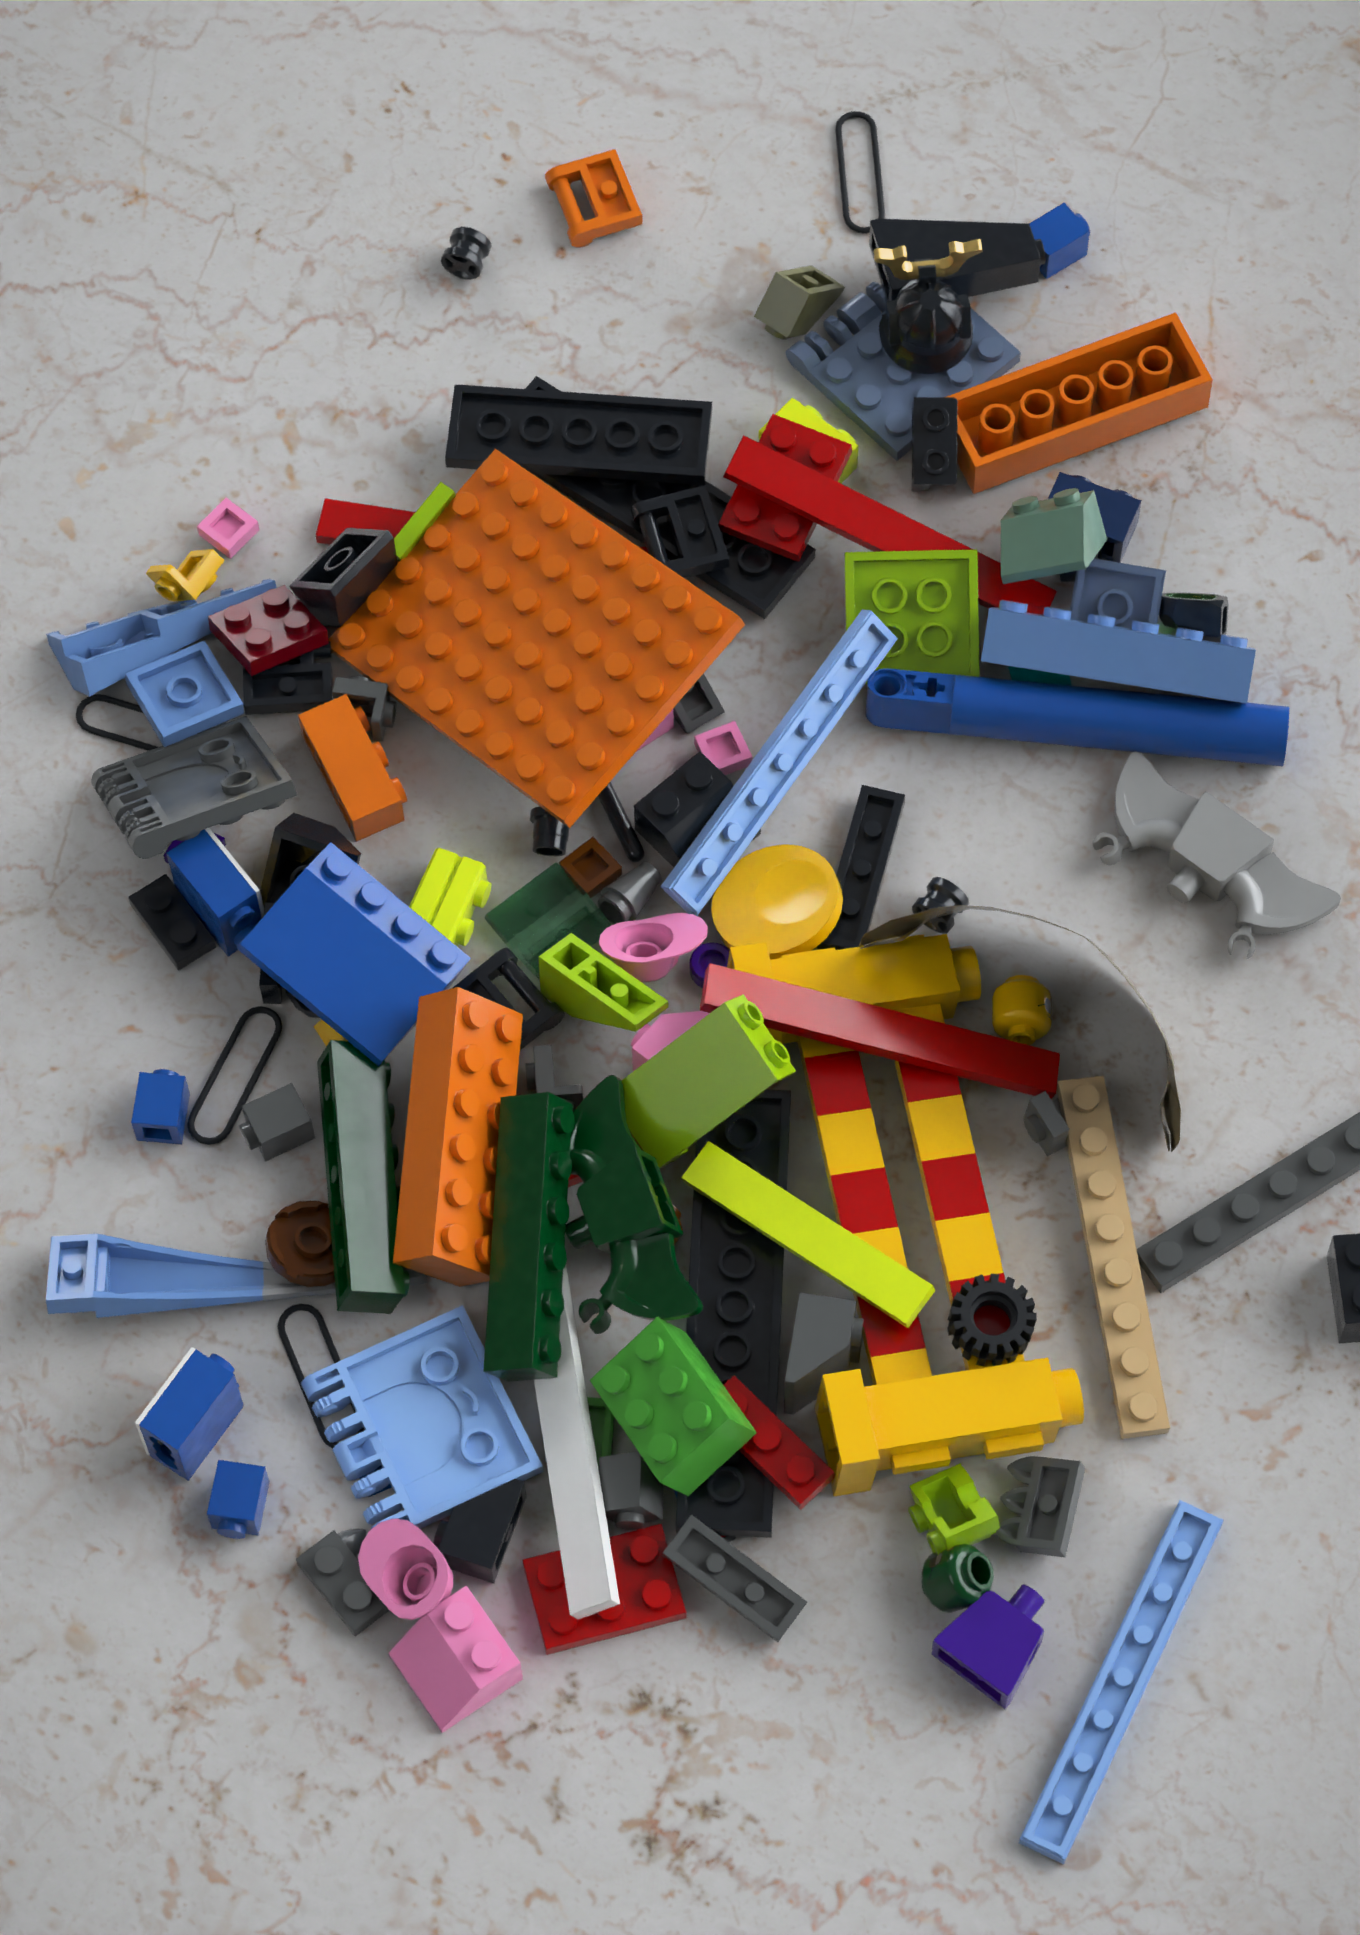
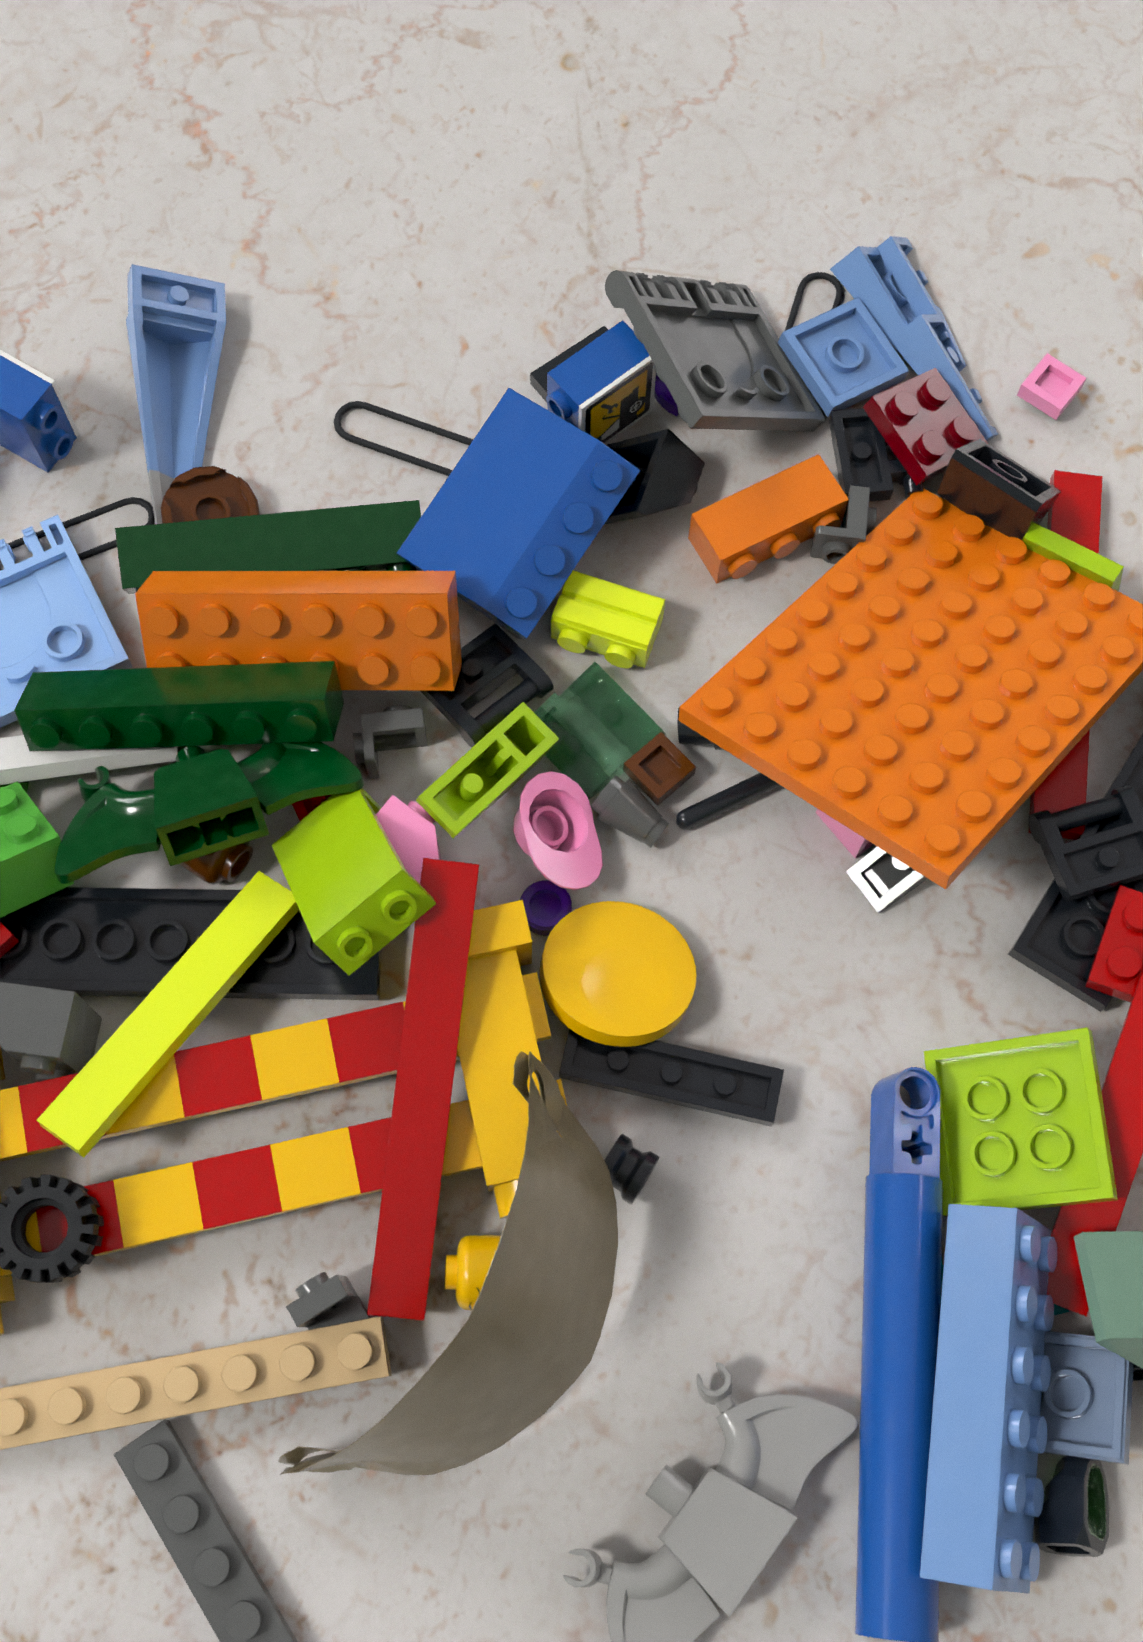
camera: 85 degrees right, 5 degrees up
blue brick [131,1069,190,1145] -> none
yellow bracket [146,549,225,601] -> none
dark grey brick [239,1083,315,1162] -> none
black slope [634,752,761,867] -> none
light blue tile [661,609,898,916] -> none
bright pink plate [694,721,753,775] -> none

